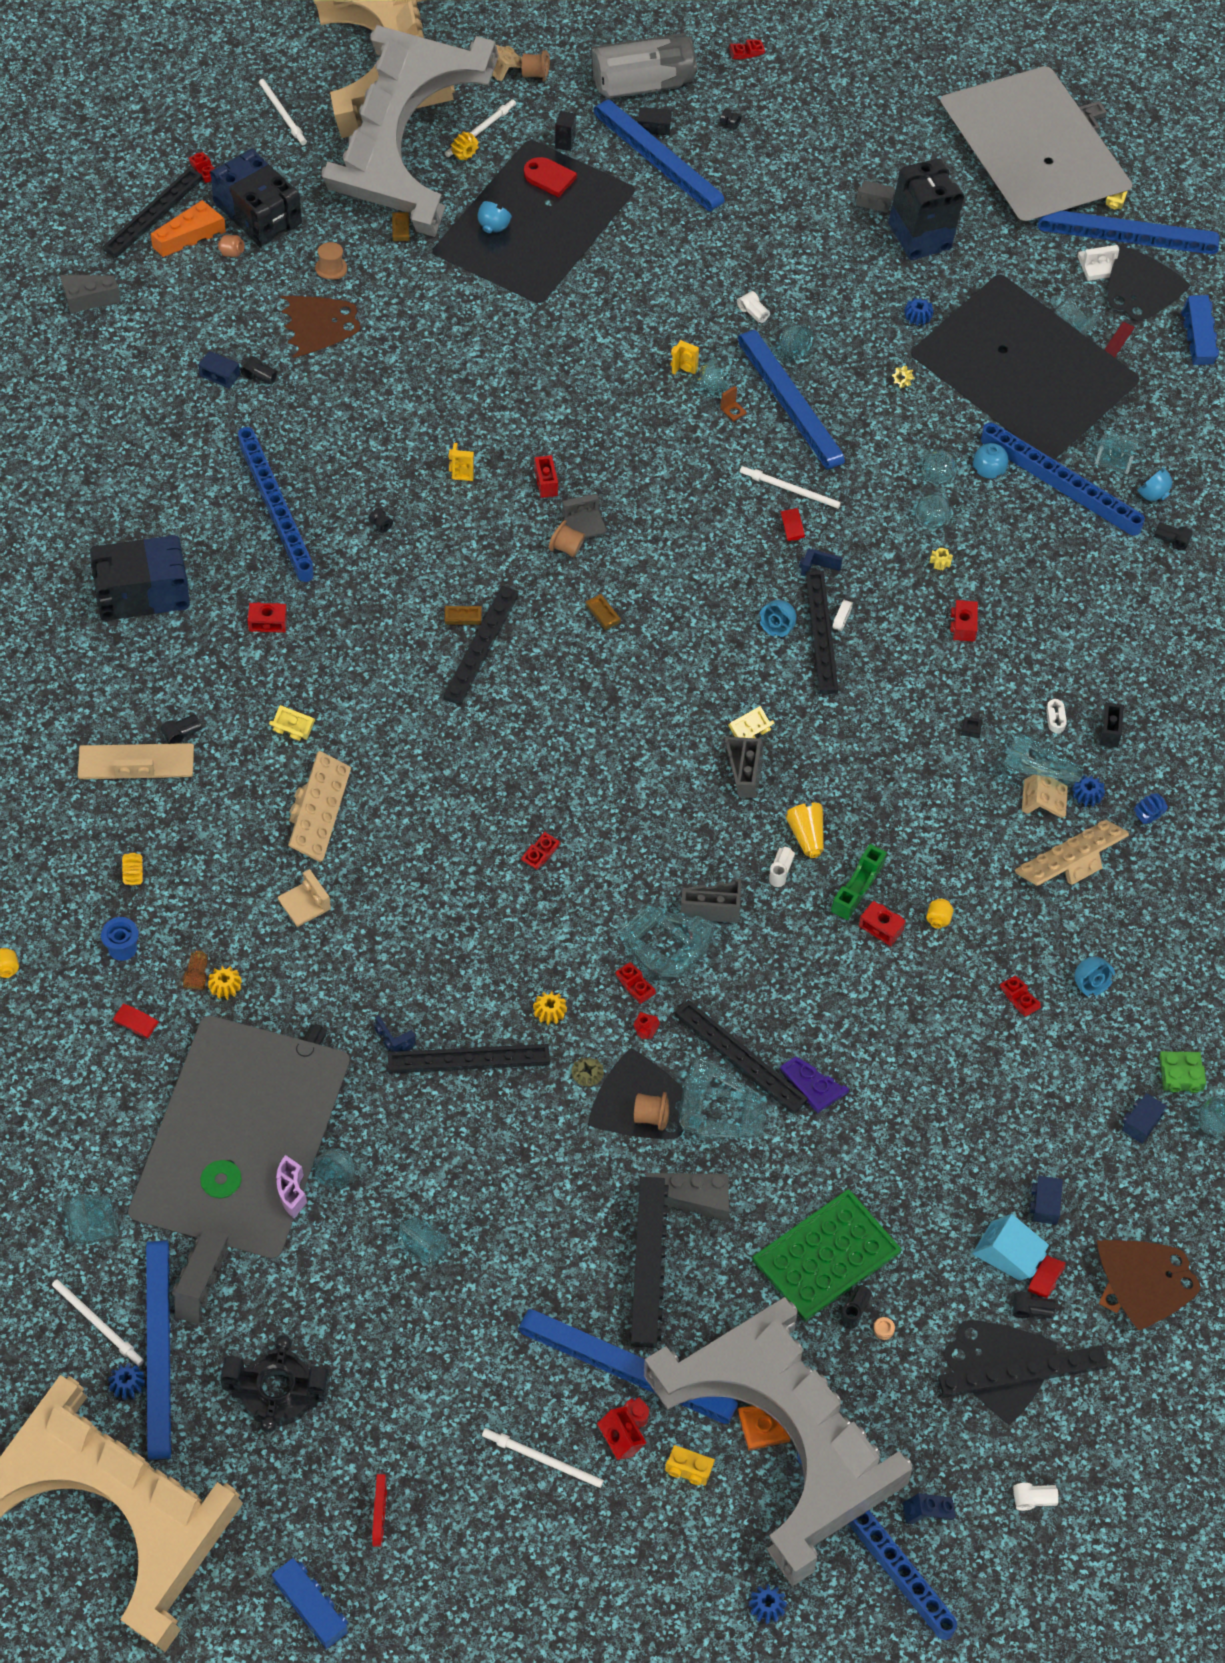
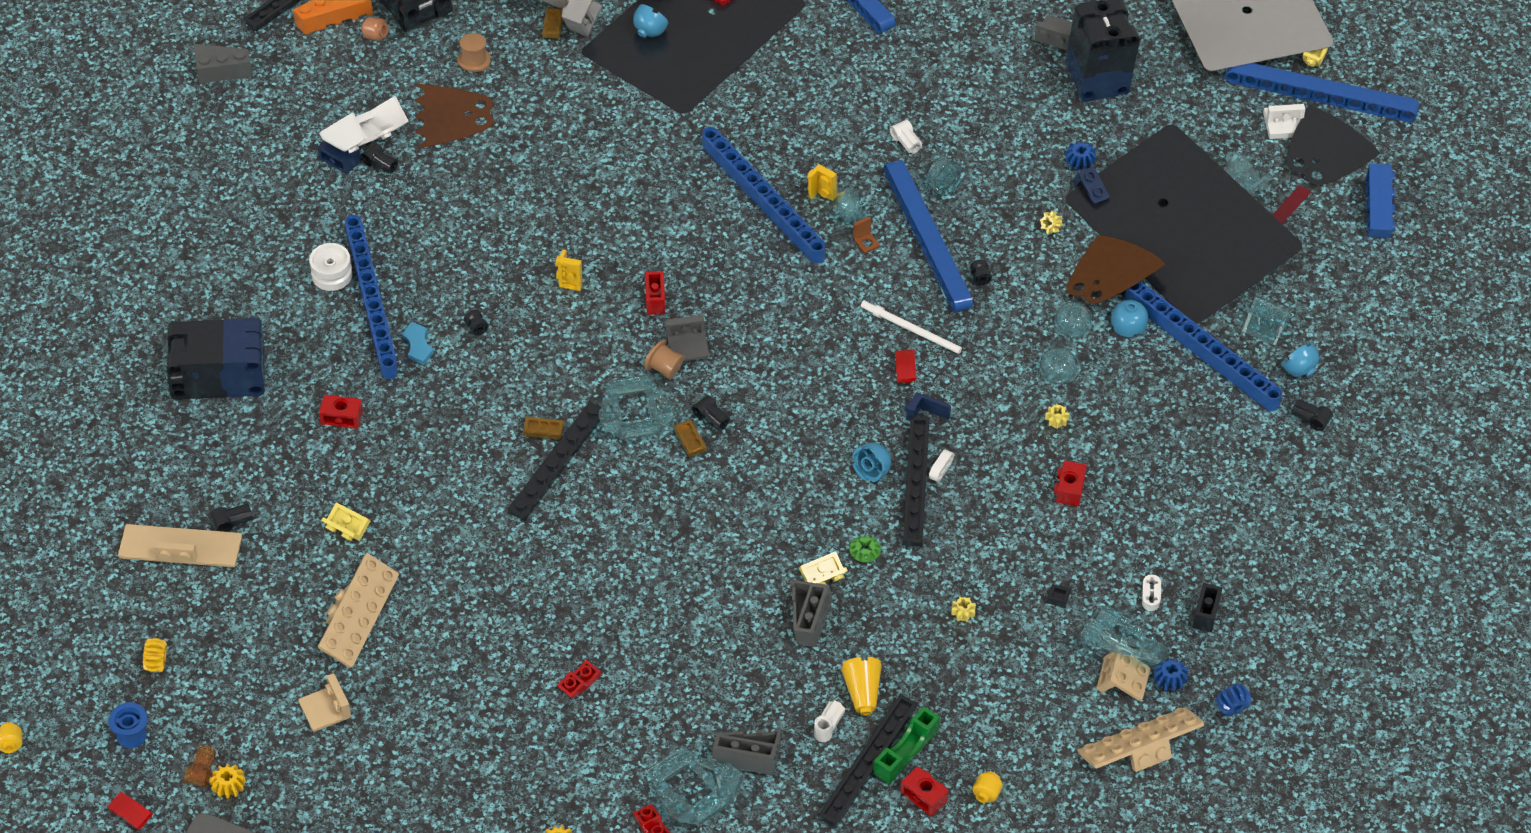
camera: 10 degrees right, 5 degrees down
none -> white wheel [309,243,352,291]
none -> white windscreen [319,96,409,154]
none -> dark azure tile [402,322,434,365]
none -> clear light blue windscreen [598,375,677,440]
none -> black piece [692,395,730,431]
none -> blue beam [702,127,825,263]
none -> black plate [818,694,918,828]
none -> bright green gear [849,534,881,562]
none -> light yellow gear [951,597,976,622]
none -> black wheel [970,259,992,286]
none -> reddish brown piece [1067,235,1166,304]
none -> dark blue bracket [1073,166,1110,205]

